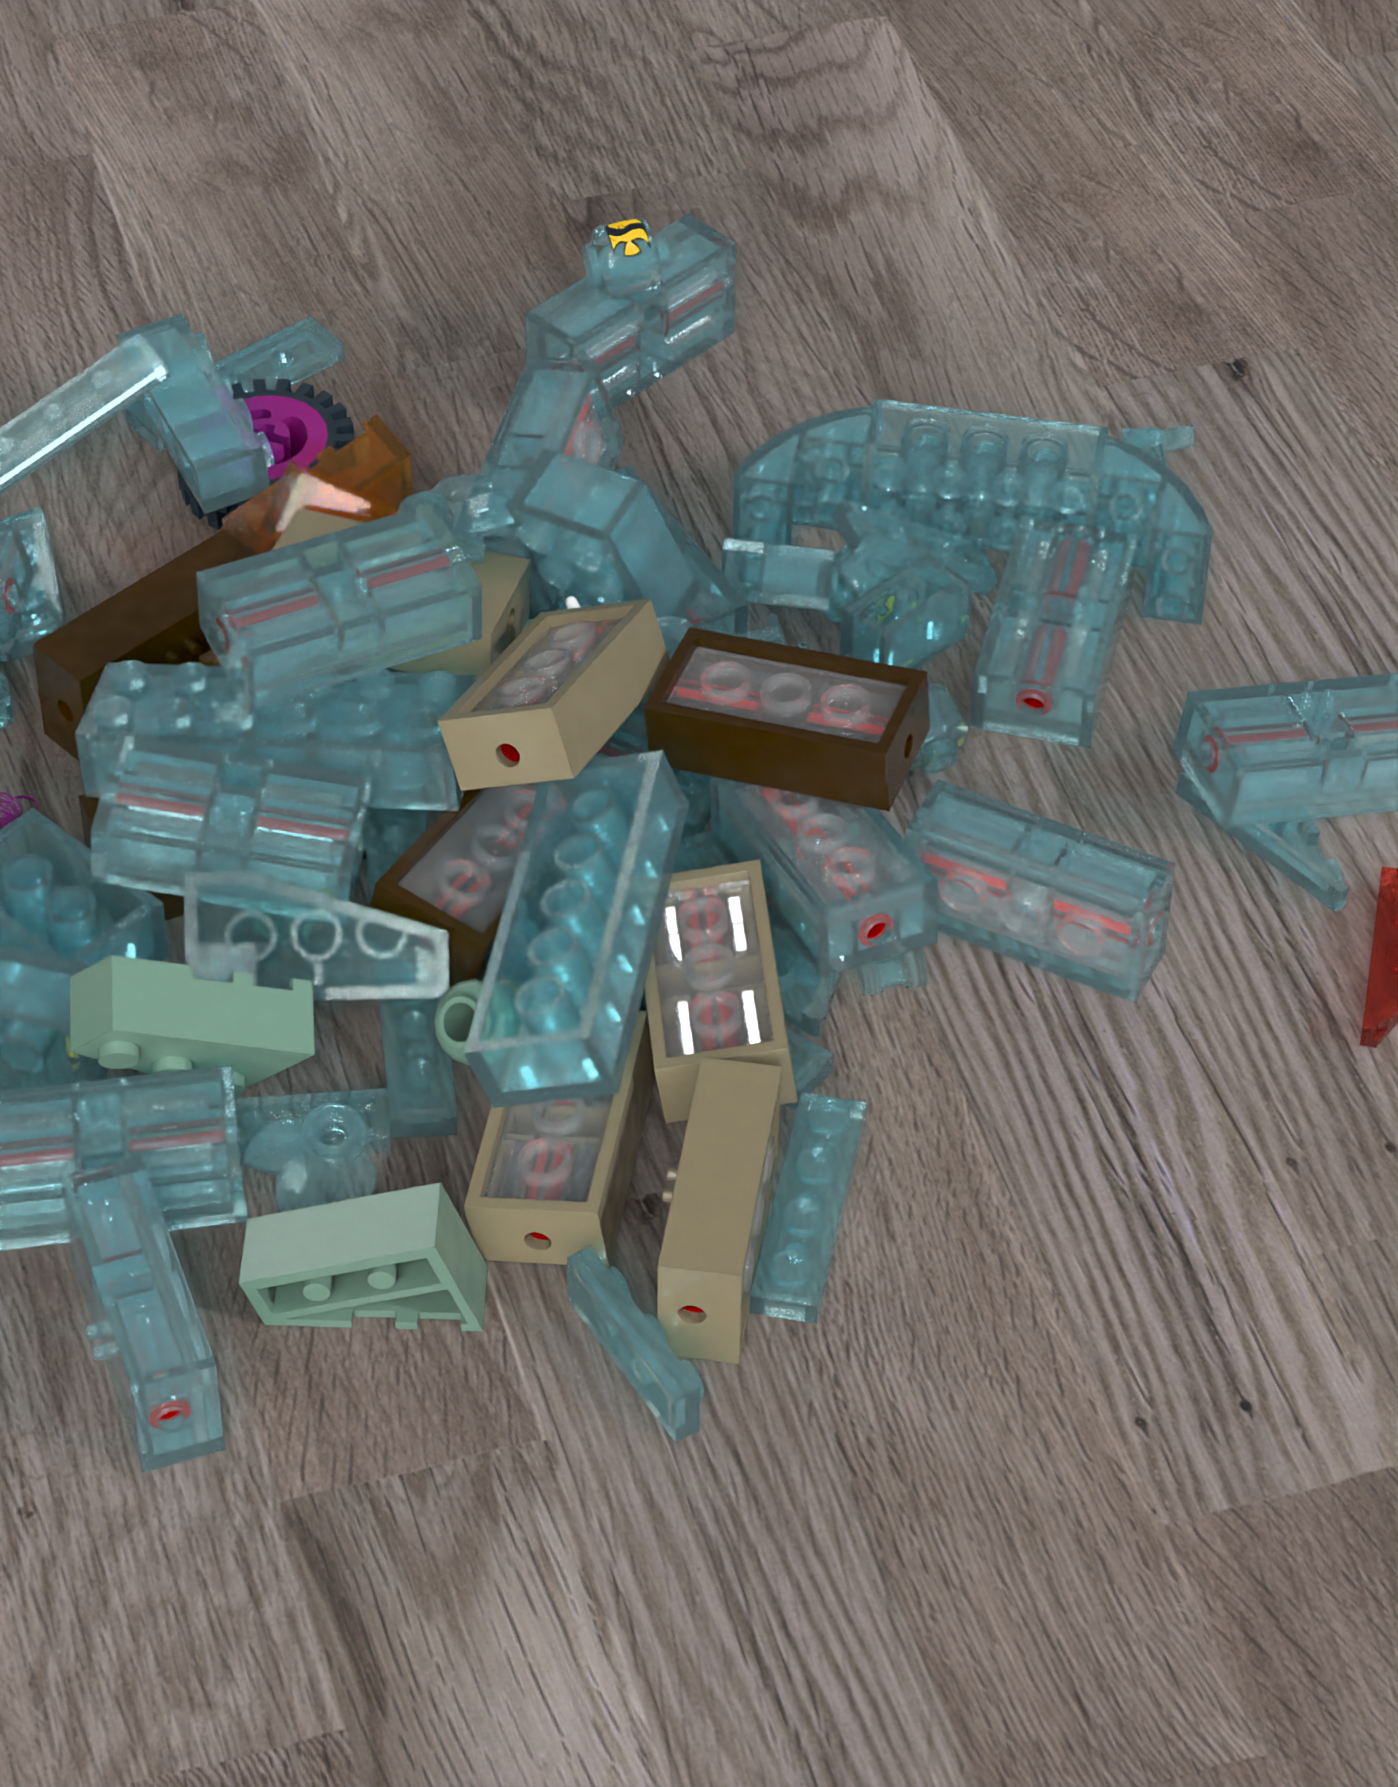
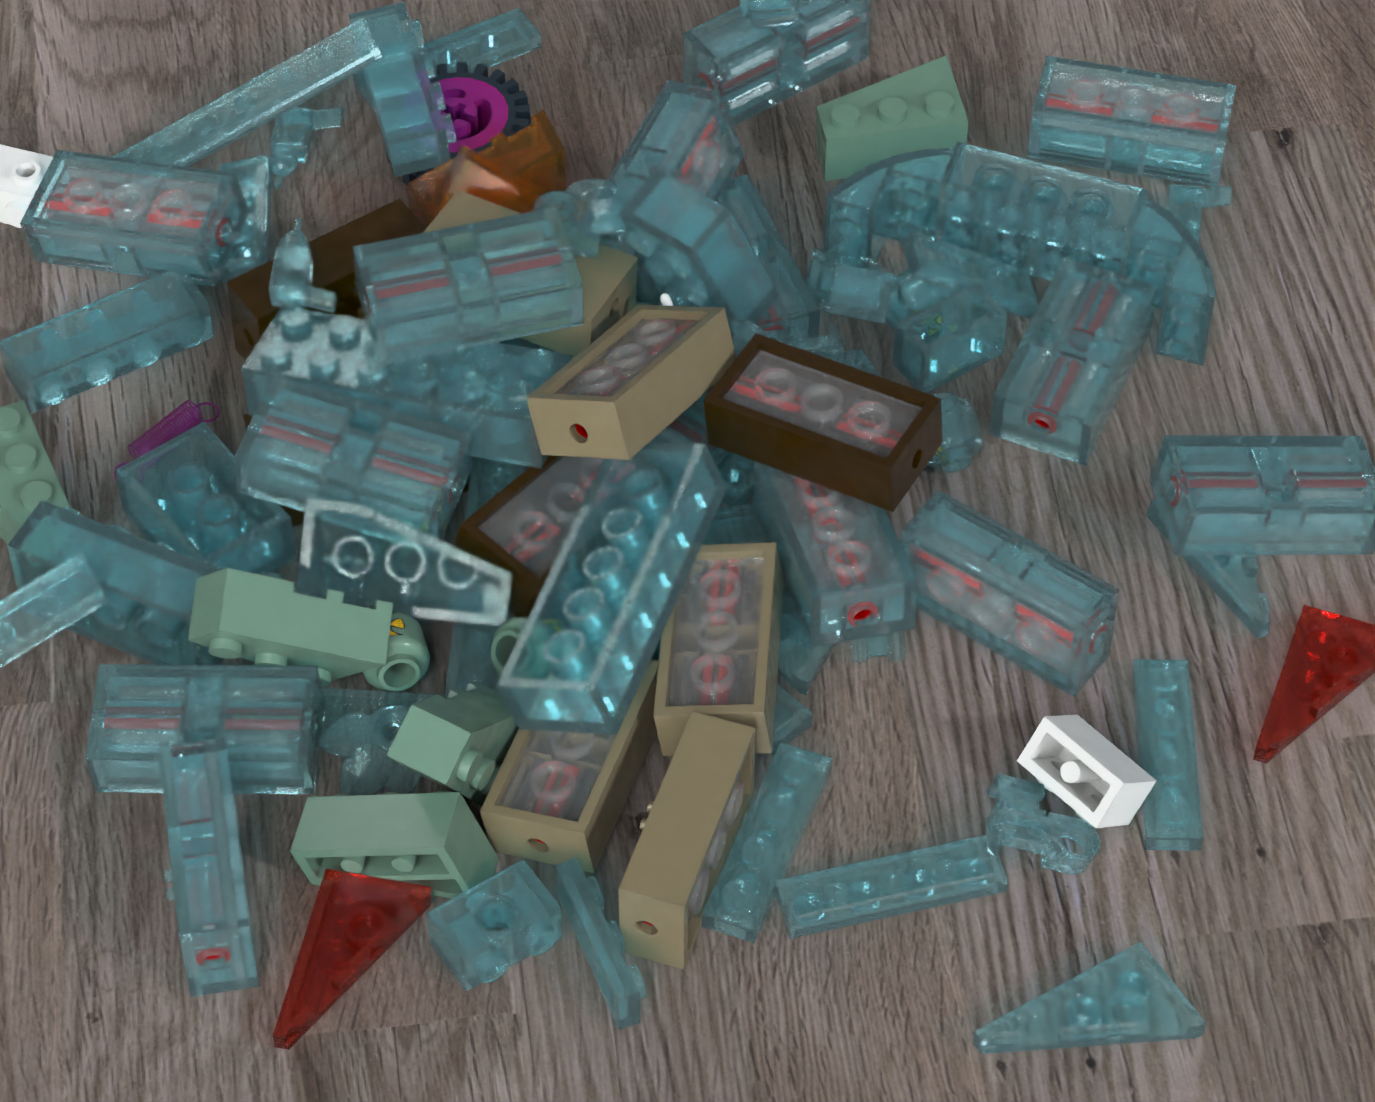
camera: 10 degrees right, 5 degrees up
none -> clear light blue piece [268,106,343,188]
none -> clear light blue piece [269,218,337,314]
none -> clear red wing [273,869,432,1050]
none -> sand green head [362,611,430,691]
none -> sand green wedge [386,681,529,806]
none -> clear light blue brick [427,859,562,992]
none -> clear light blue plate [774,834,1008,939]
none -> sand green wedge [815,55,969,181]
none -> clear light blue wing [973,942,1206,1054]
none -> clear light blue piece [986,773,1101,874]
none -> white brick [1017,715,1157,828]
none -> clear light blue brick [1027,56,1236,188]
none -> clear light blue plate [1132,659,1203,851]

